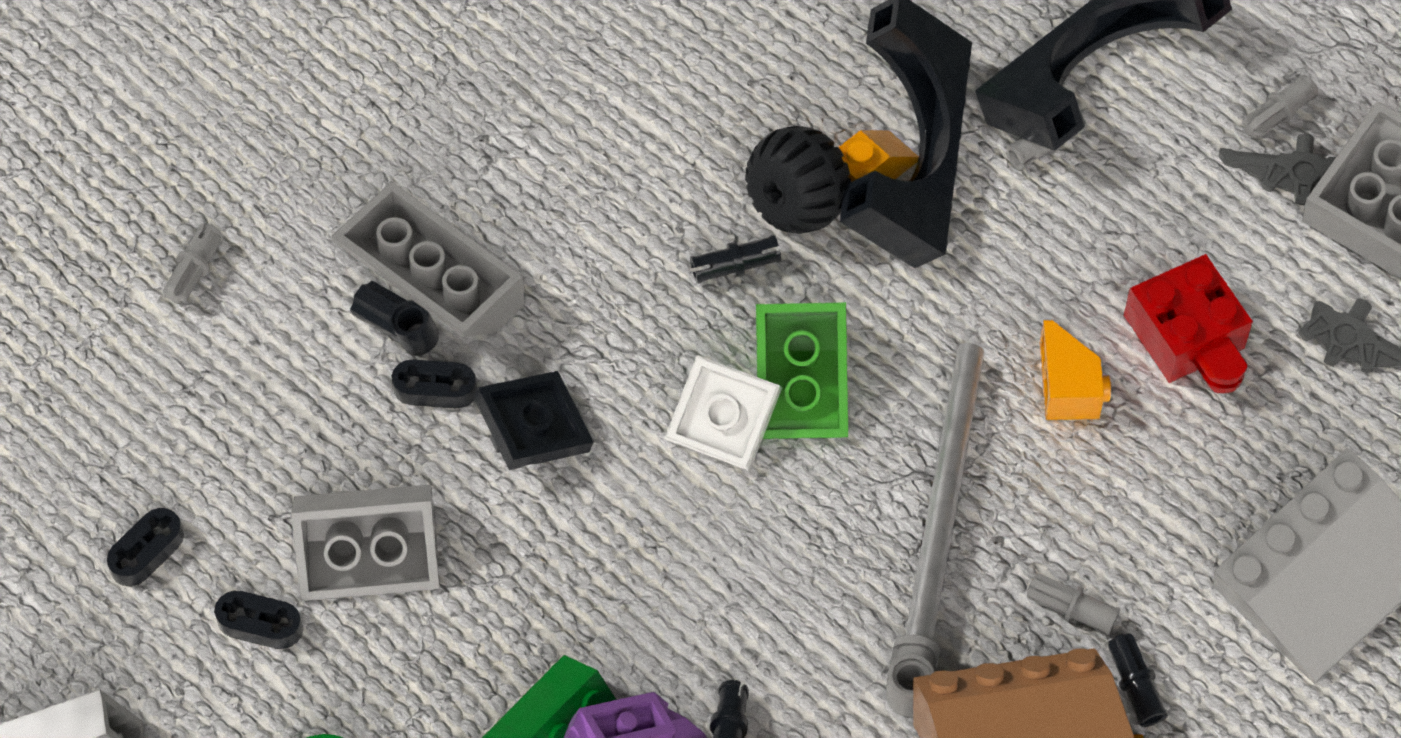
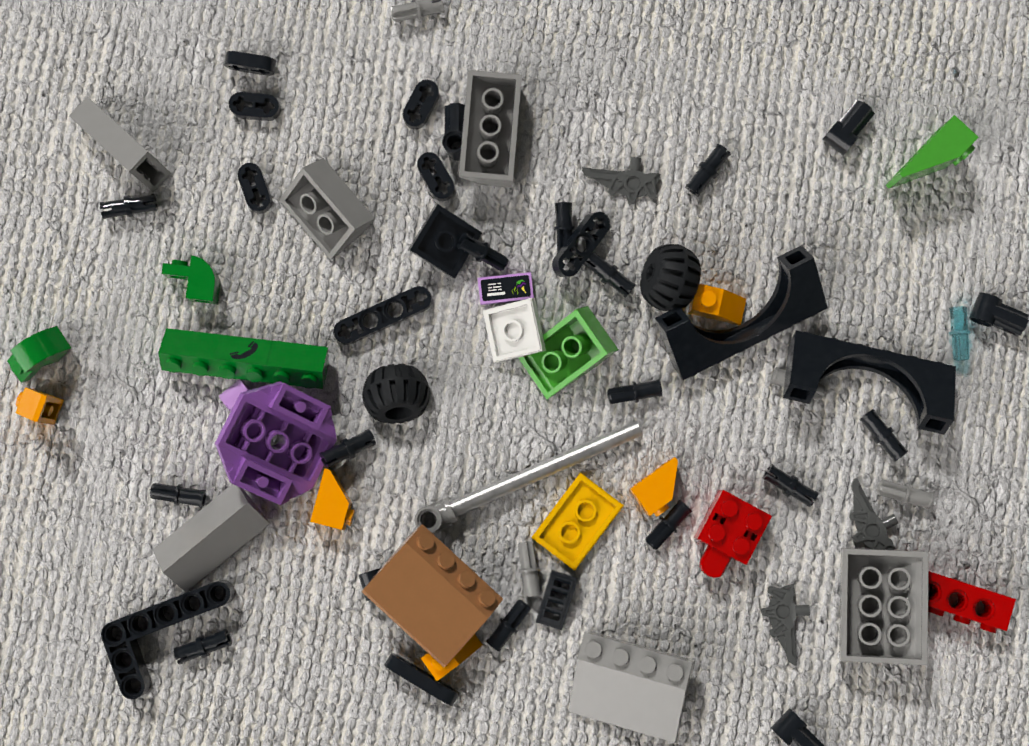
camera: 55 degrees right, 25 degrees up
none -> black beam [224,51,276,76]
none -> black beam [333,286,432,345]
none -> black wheel [362,364,430,424]
none -> black beam [403,79,439,130]
none -> black axle [456,233,509,271]
none -> black tile [478,272,534,305]
none -> yellow tile [531,472,624,571]
none -> black slope [536,569,578,630]
none -> black beam [552,212,610,277]
none -> black axle [554,202,575,253]
none -> dark grey piece [582,157,661,204]
none -> black axle [607,379,662,404]
none -> black axle [645,500,692,550]
none -> black pin [685,144,731,197]
none -> black pin [762,464,818,507]
none -> black pin [859,409,908,462]

